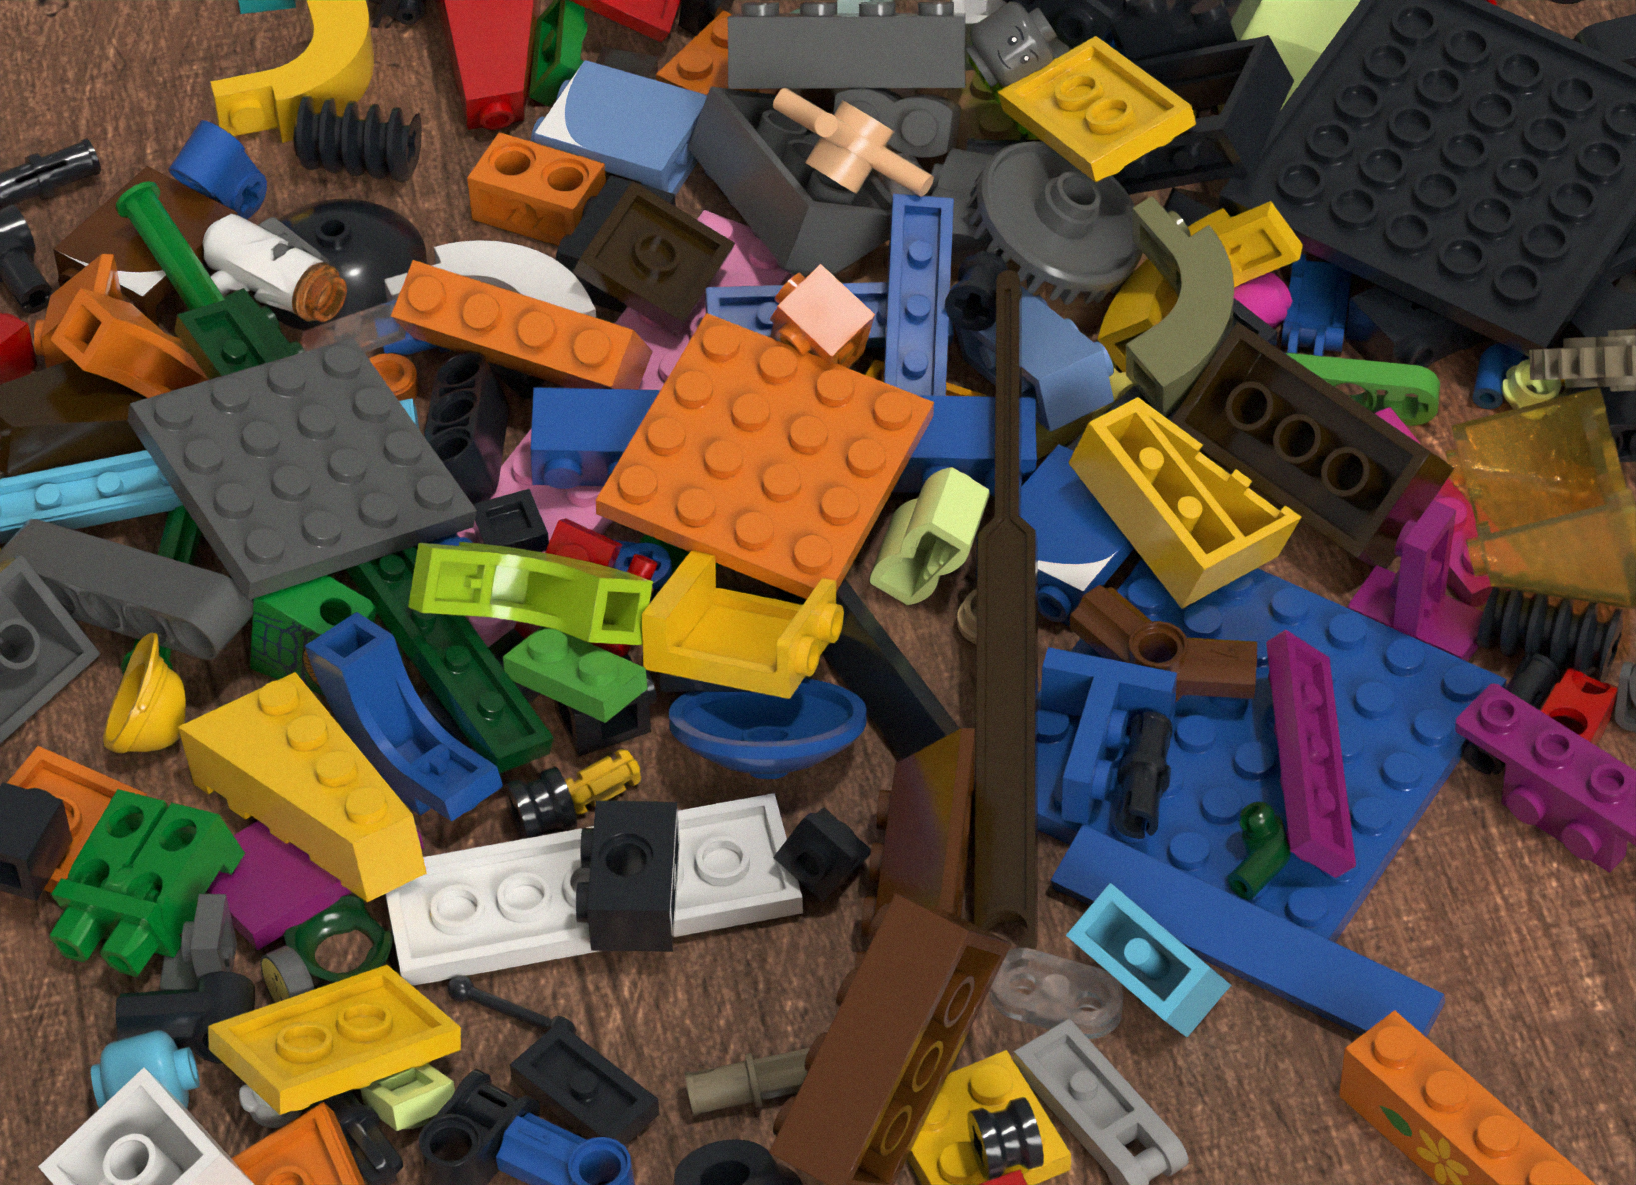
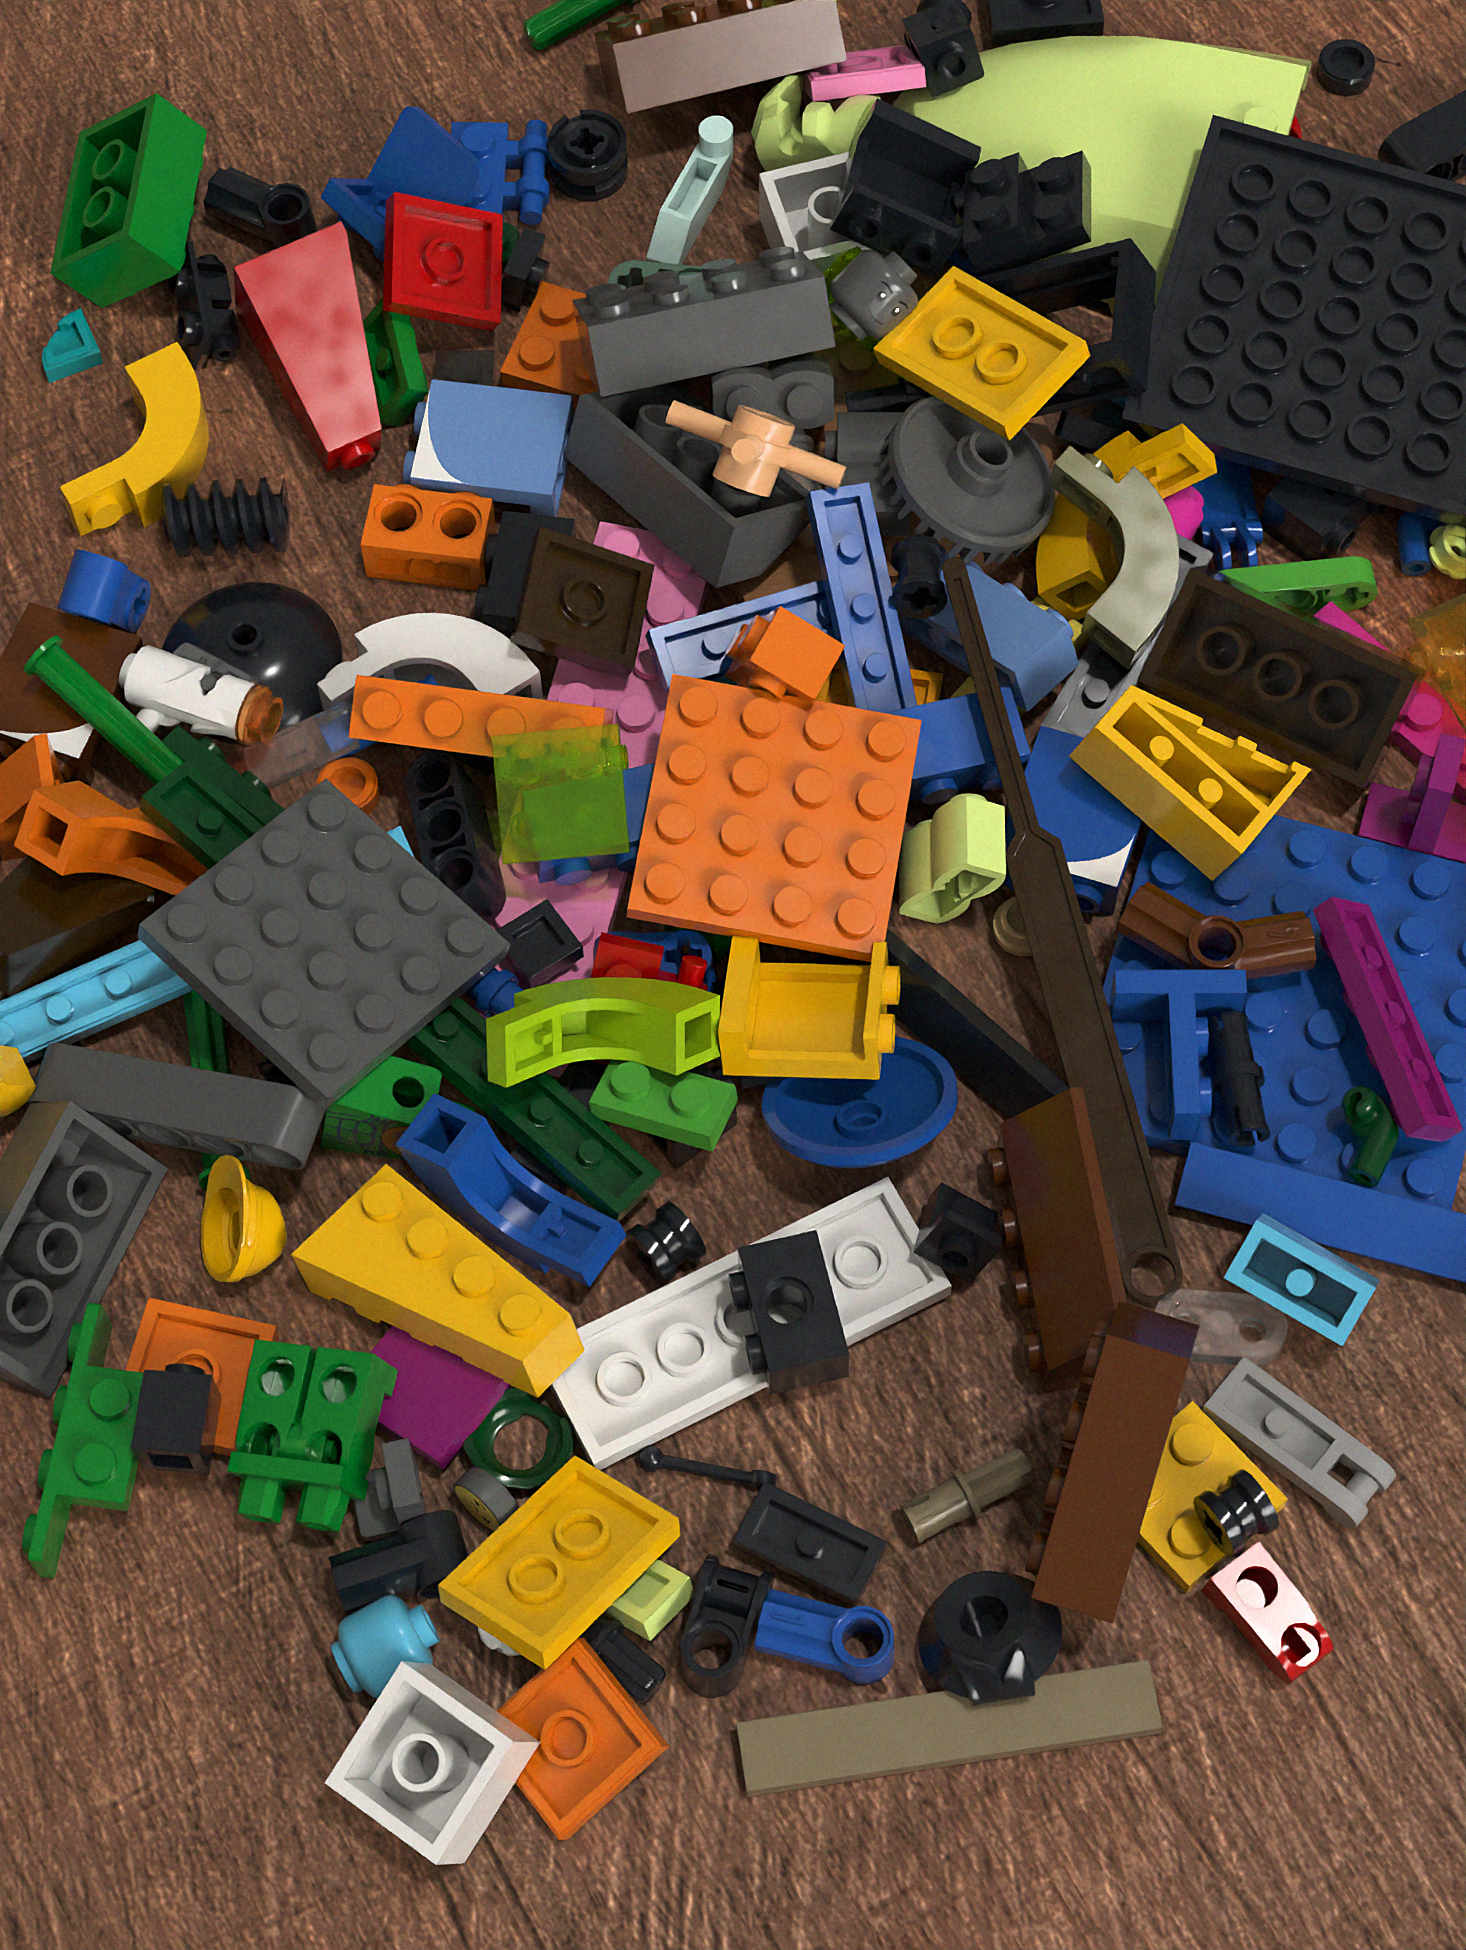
camera: 15 degrees left, 15 degrees up
yellow piece [565,749,641,814] -> none
none -> clear neon green hinge [492,724,630,864]

